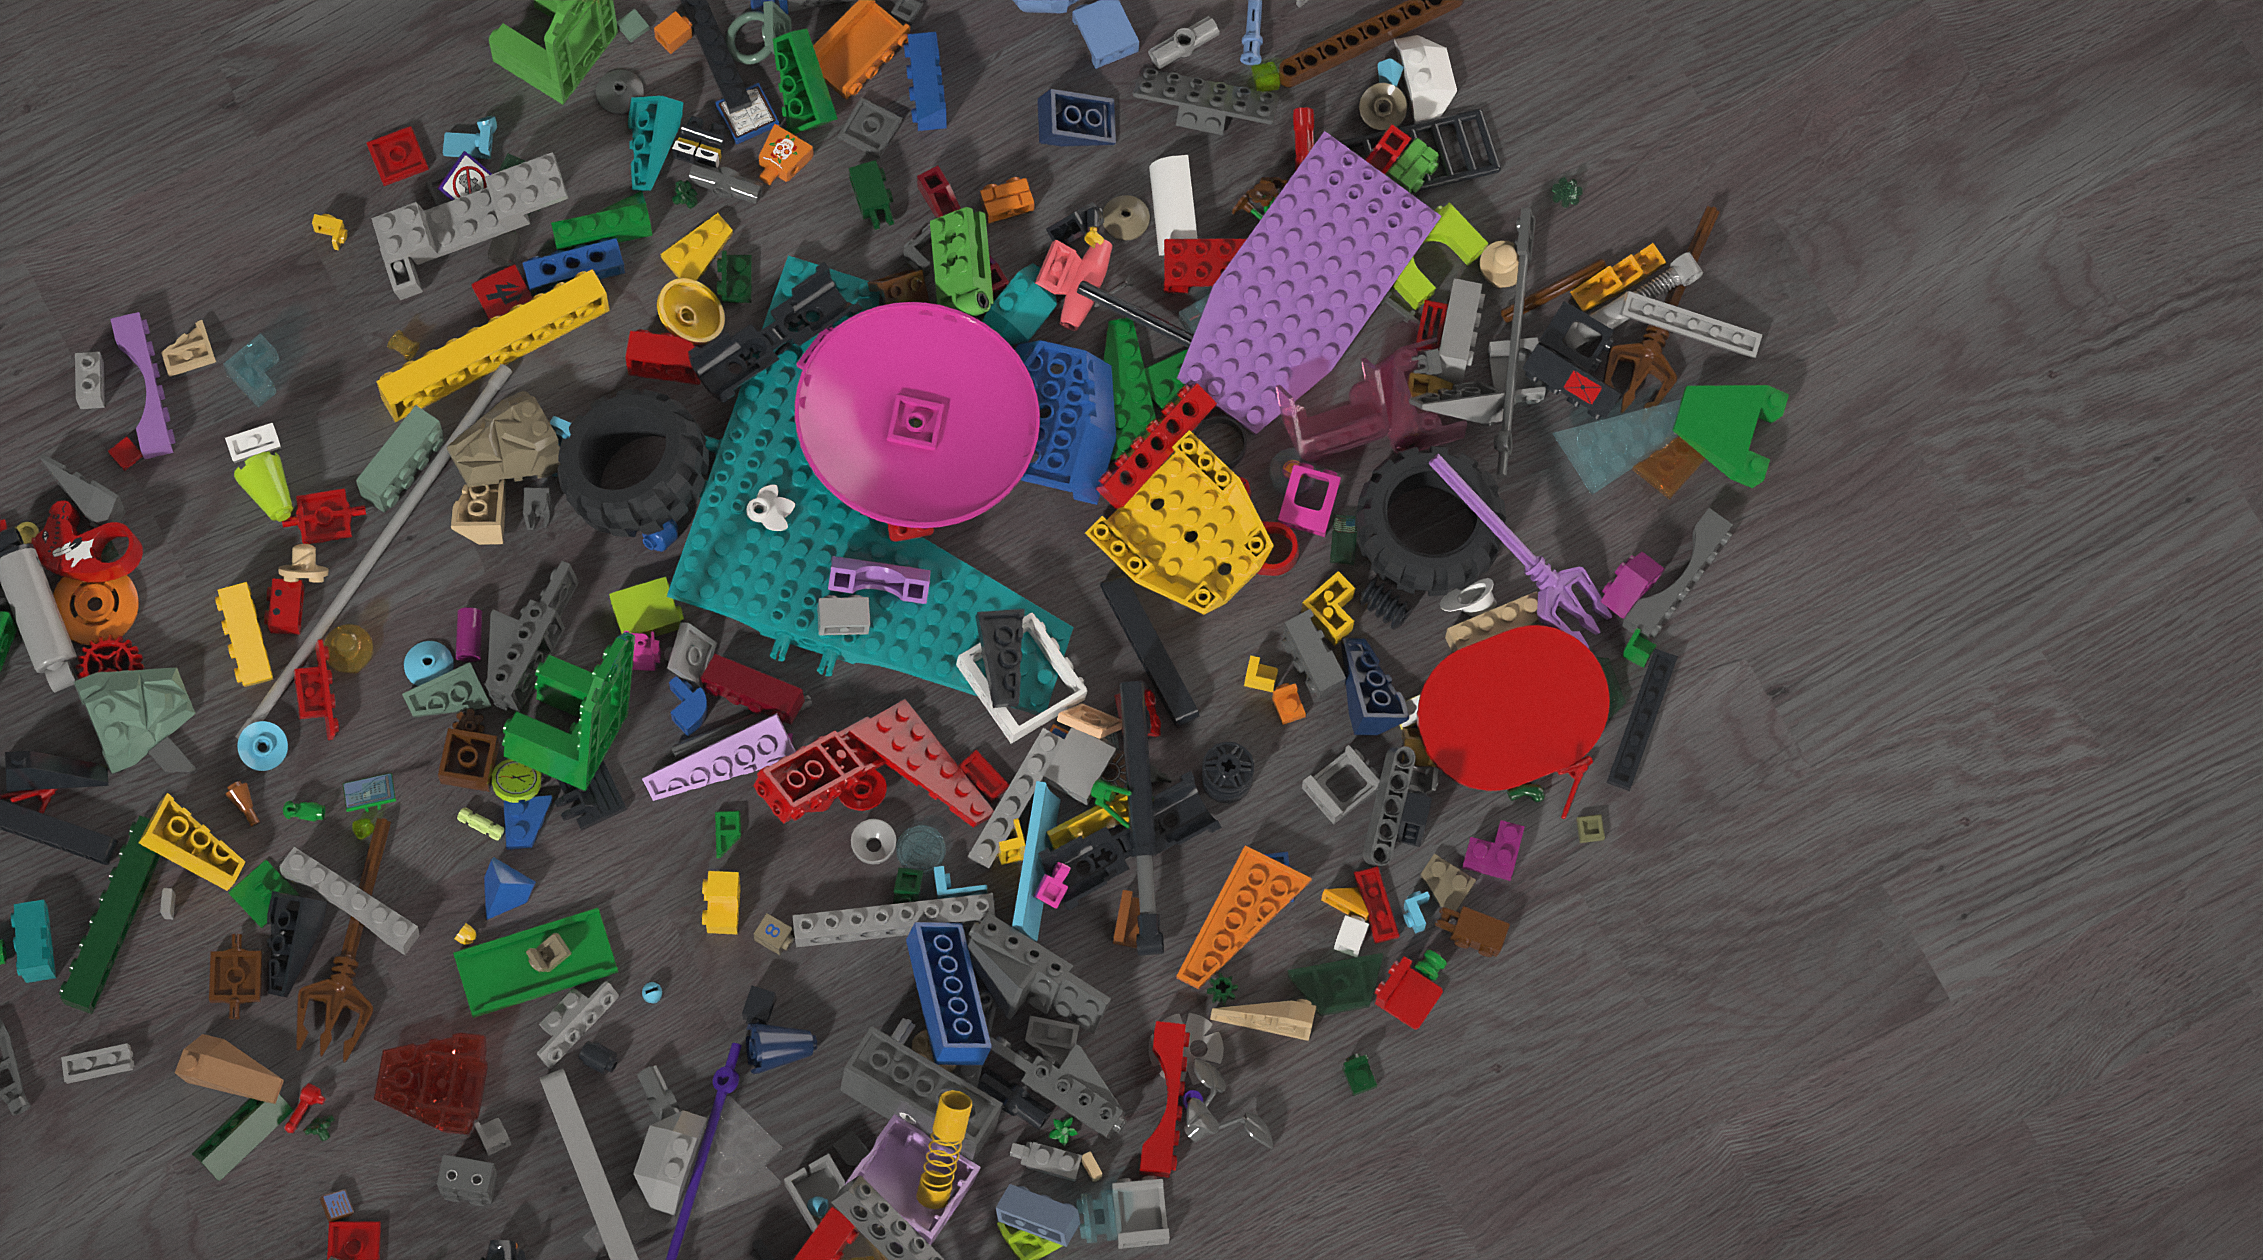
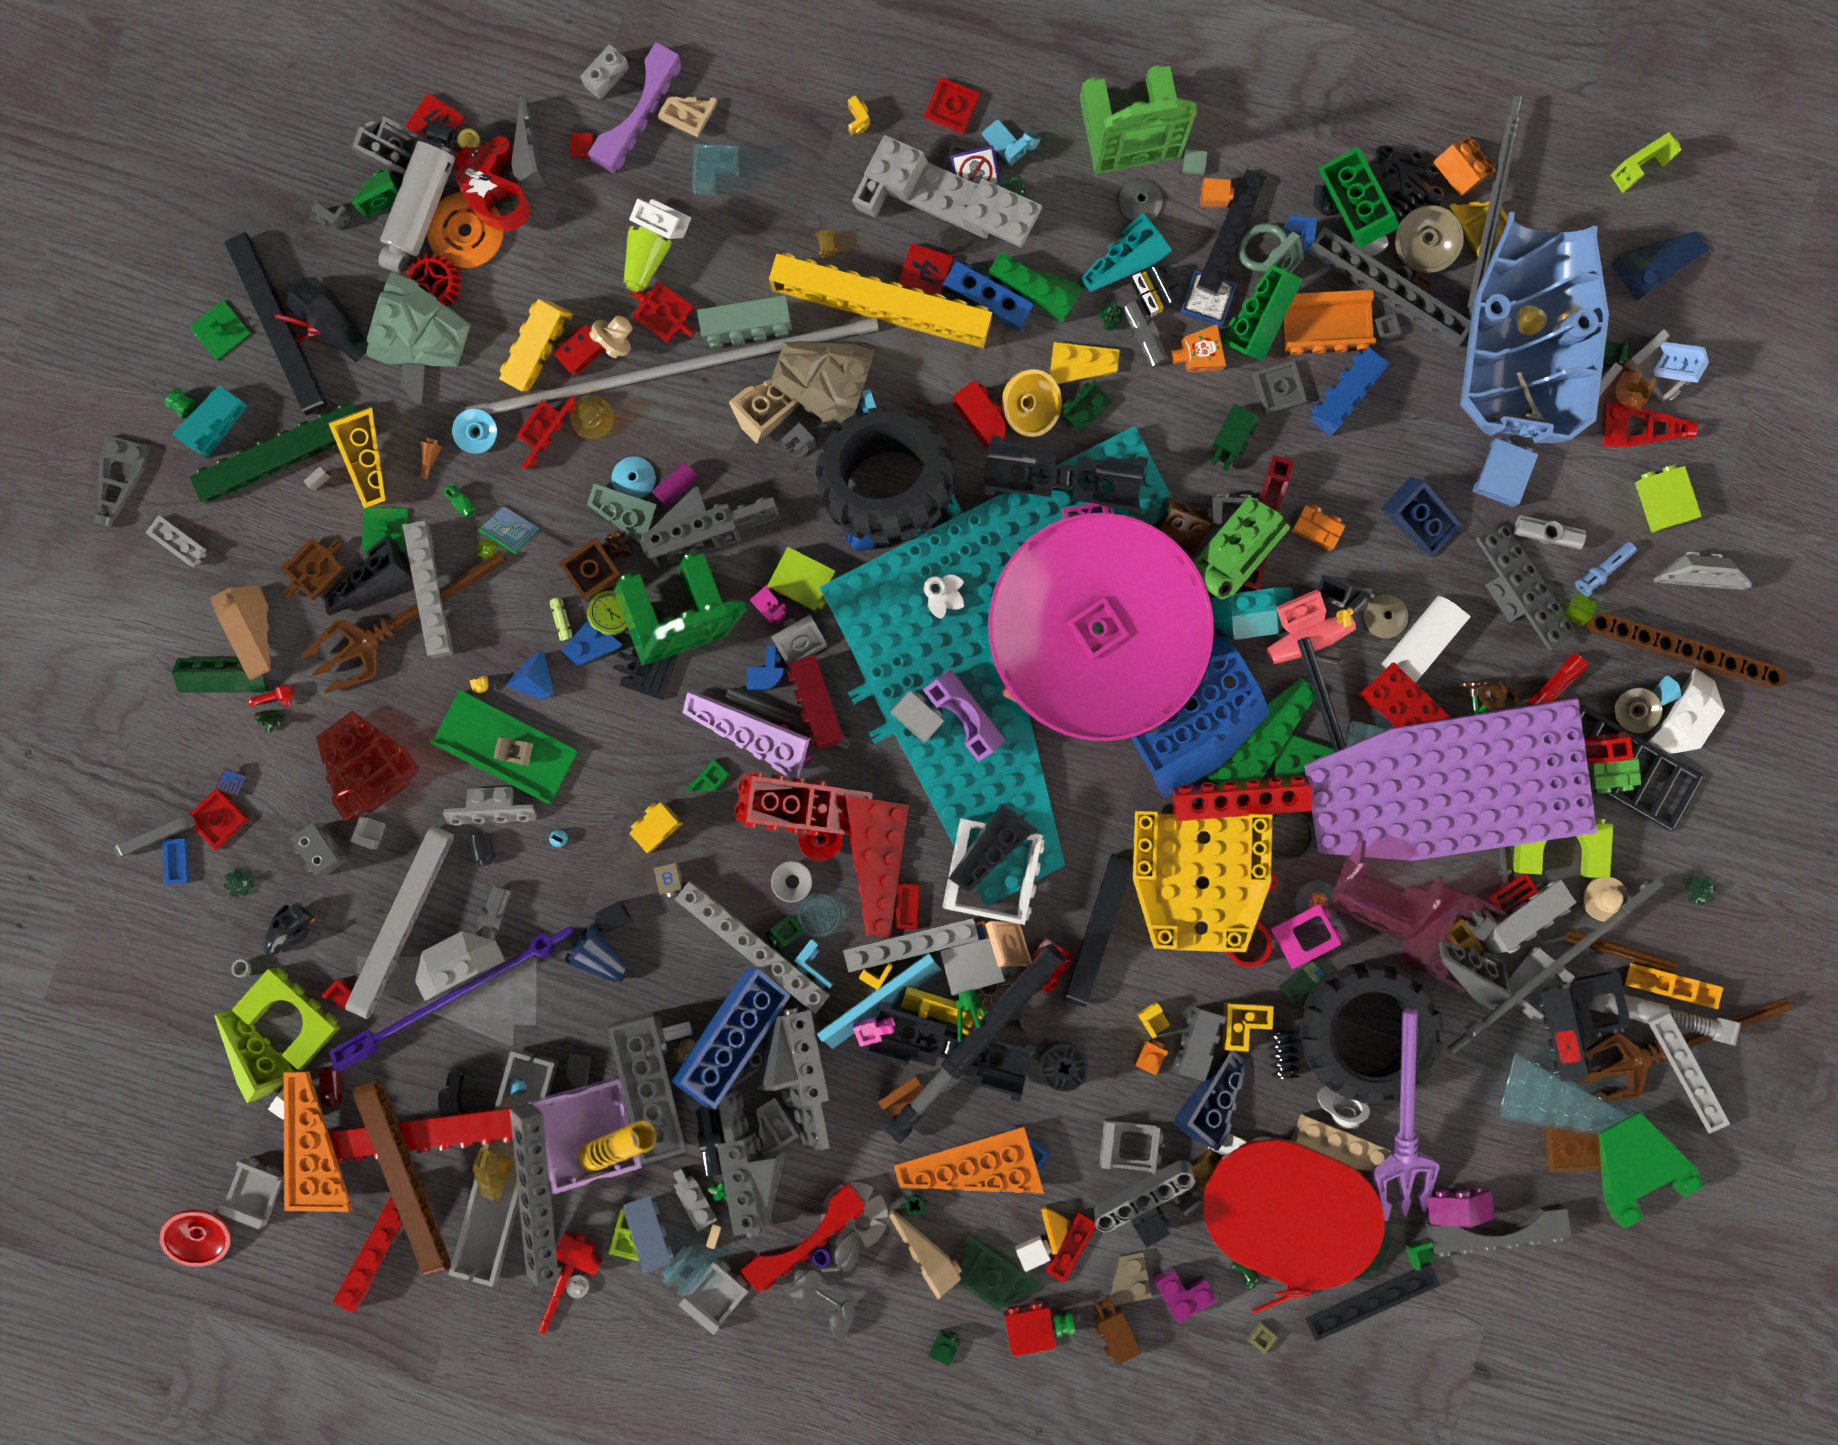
camera: 55 degrees right, 15 degrees up
medium azure bracket [1404,891,1430,934] -> none

